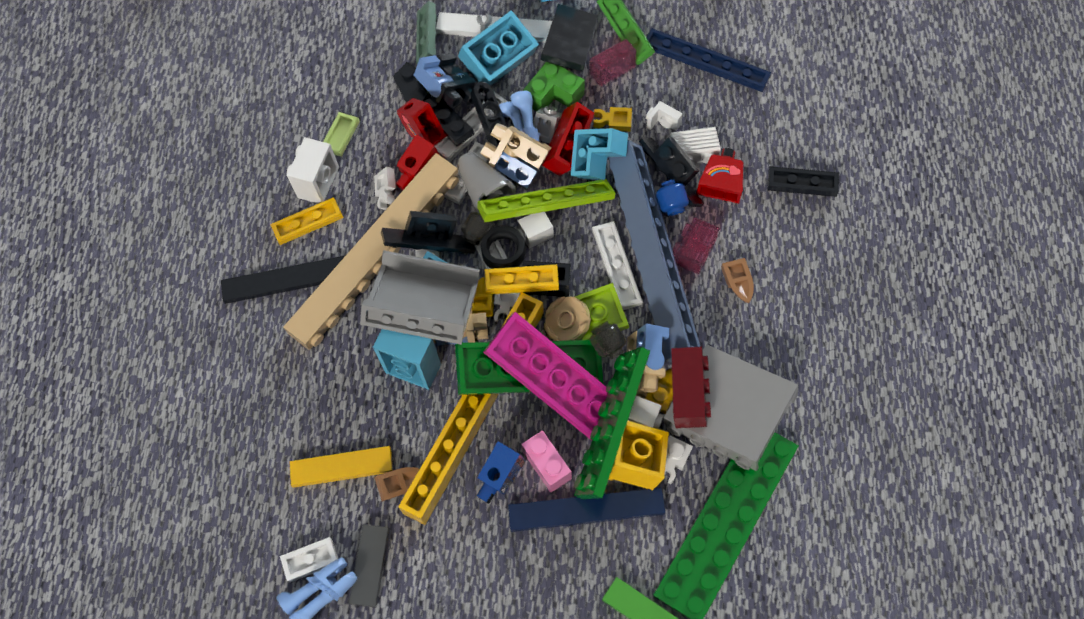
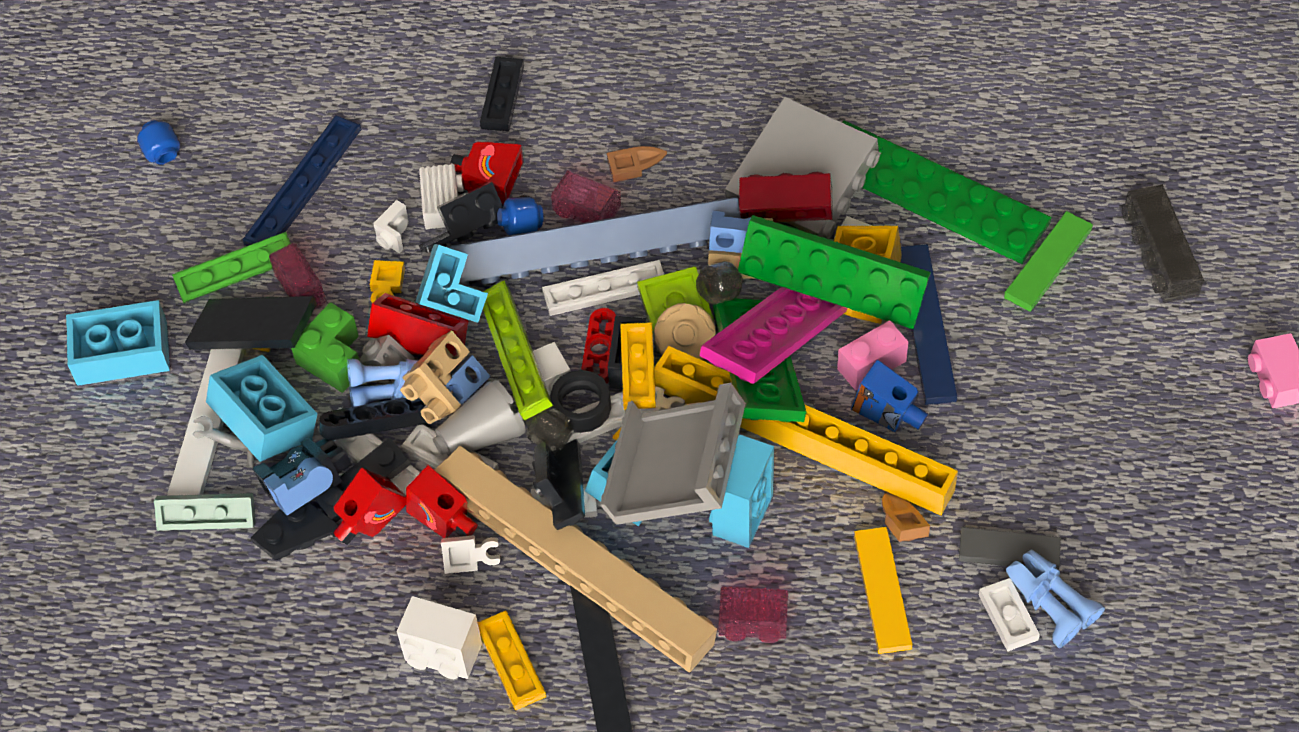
camera: 90 degrees left, 10 degrees down
yellowish green tile [323,112,360,157] -> none
none -> red beam [581,308,616,384]
none -> clear pink brick [719,586,788,643]

